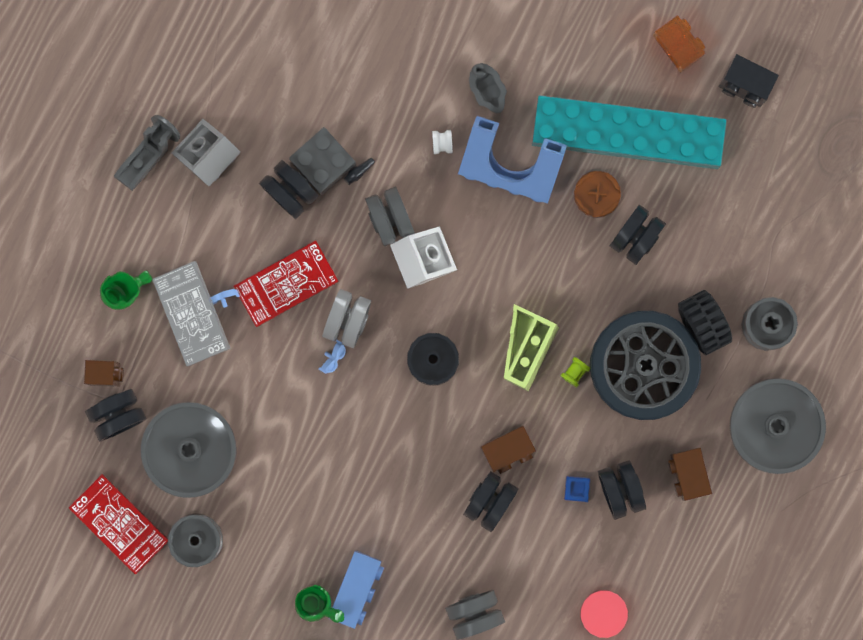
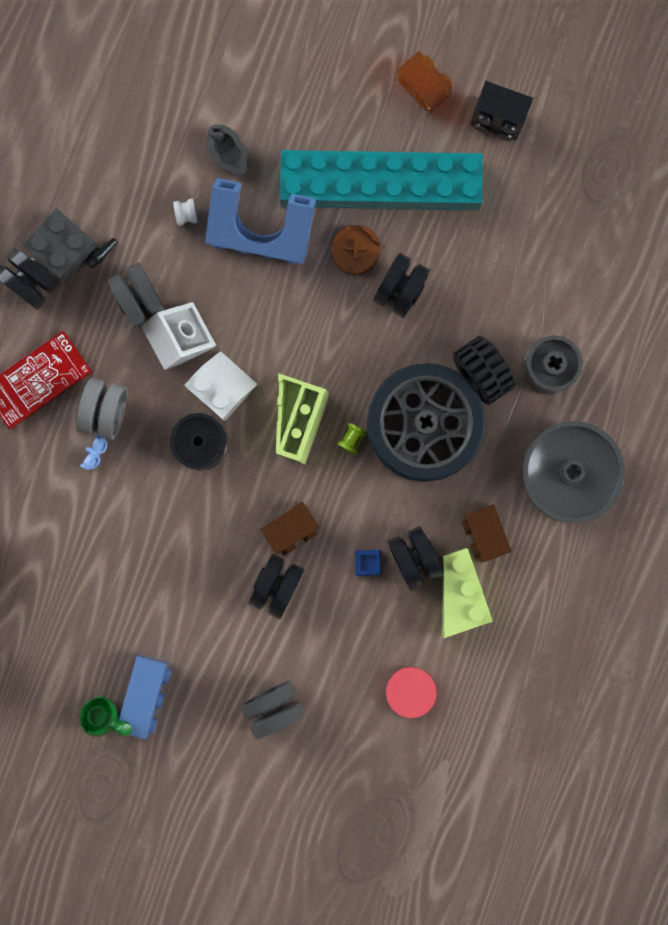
camera: 10 degrees left, 0 degrees up
none -> white slope [184,351,258,422]
none -> yellowish green wedge [441,548,493,638]

